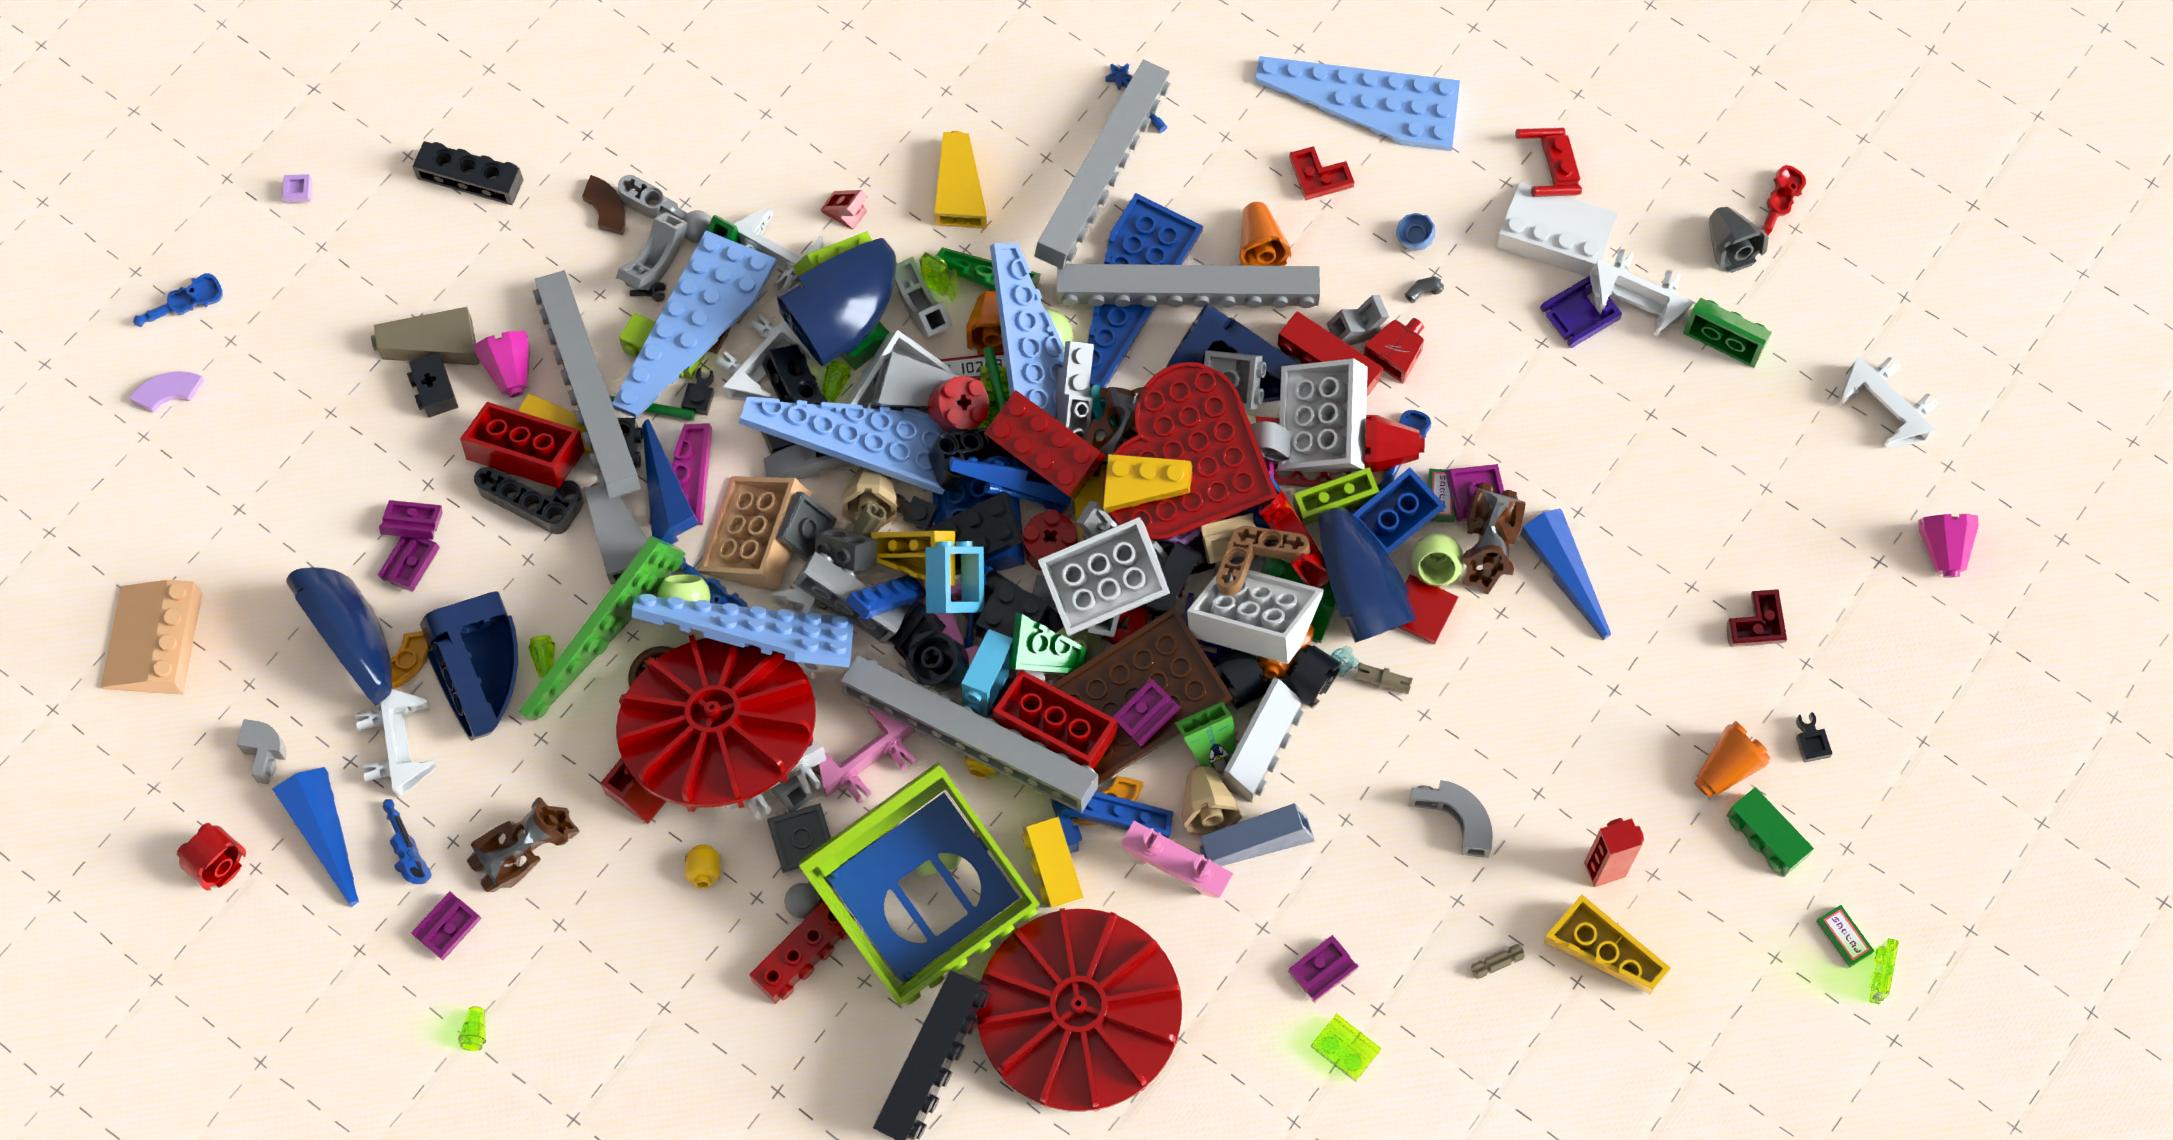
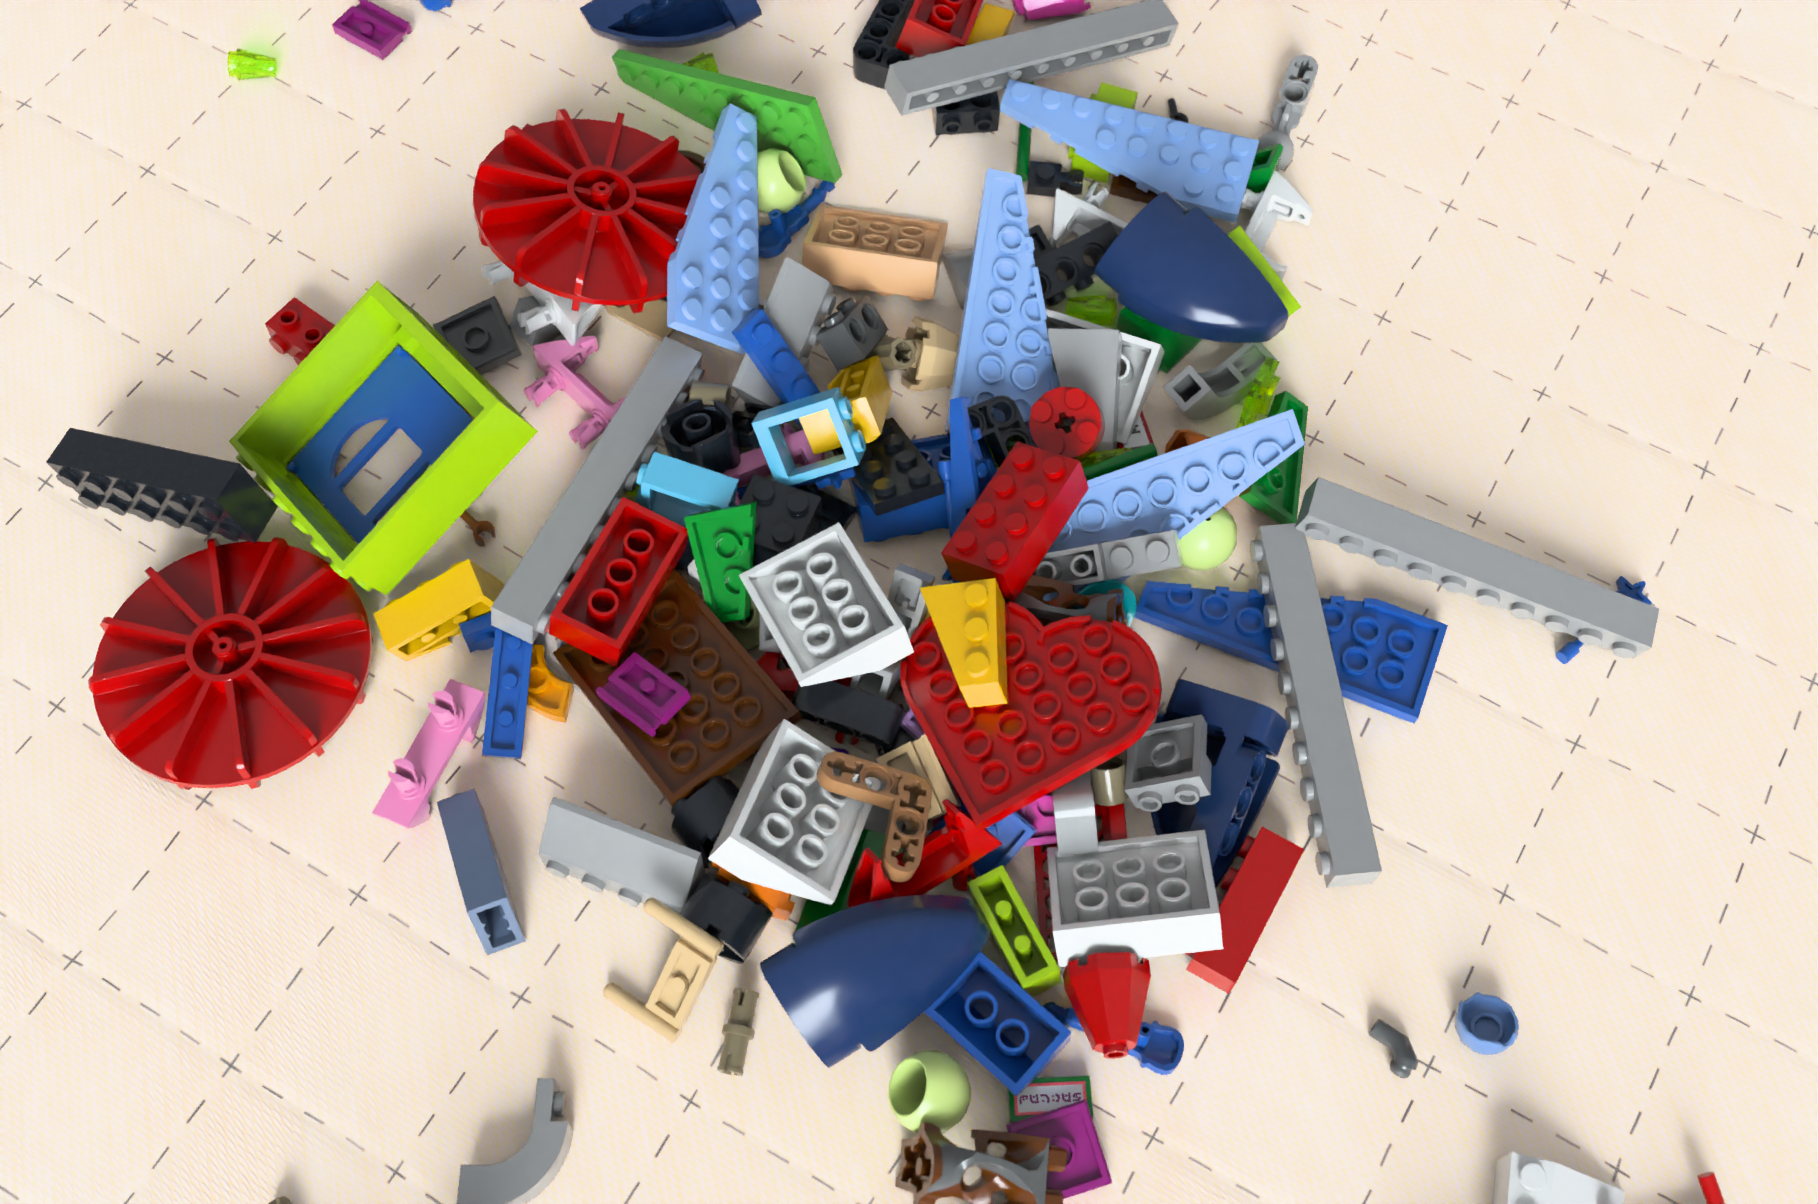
camera: 80 degrees right, 5 degrees down
reddish brown hips [467,797,580,892] -> none
reddish brown tile [582,175,626,235] -> none
light grey slope [584,482,648,584] -> none
light grey arch [616,212,688,291] -> none
blue wedge [642,419,699,544] -> none
dark pink wing [648,423,712,525] -> none
yellow head [684,844,721,888] -> none
dark grey plate [776,491,837,562] -> none
slope [820,190,868,229] -> none
black plate [896,494,940,530] -> none
yellow slope [934,131,987,229] -> none
red brick [1023,509,1078,571] -> none
bright green torso [1175,701,1237,770] -> none
tan cone [1181,765,1242,836] -> none
orange cone [1239,202,1292,266] -> none
light blue wing [1255,56,1460,151] -> none
magenta plate [1288,935,1359,1003] -> none
red plate [1289,146,1355,201] -> none
clear neon green plate [1311,1013,1382,1083] -> none
light grey brick [1326,295,1389,345] -> none
clear light blue plate [1330,646,1360,677] -> none
red torso [1363,318,1424,384] -> none
red tile [1398,574,1459,645] -> none
none -> tan plate [603,897,724,1043]
none -> dark tan piece [689,381,735,410]

